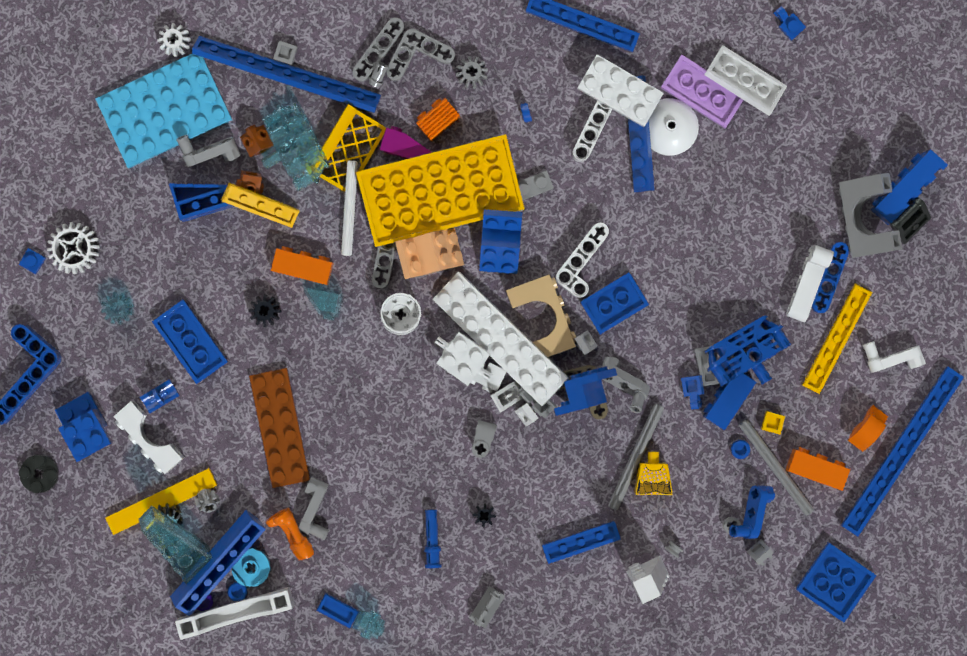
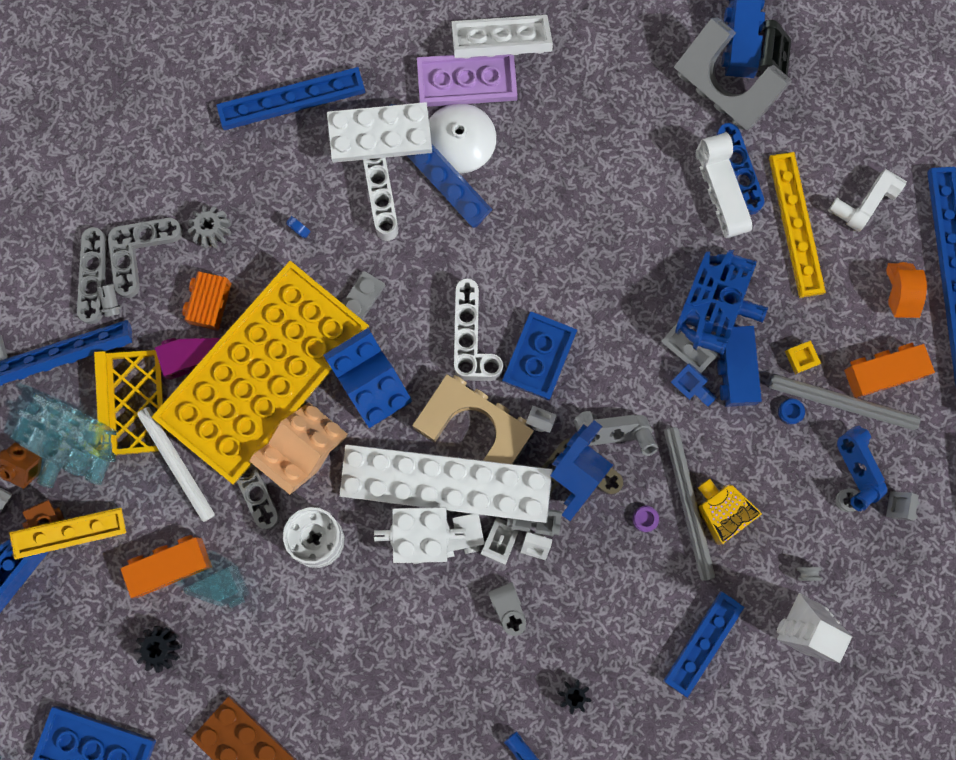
camera: 45 degrees left, 10 degrees down
none -> medium lavender tile [632,506,659,532]

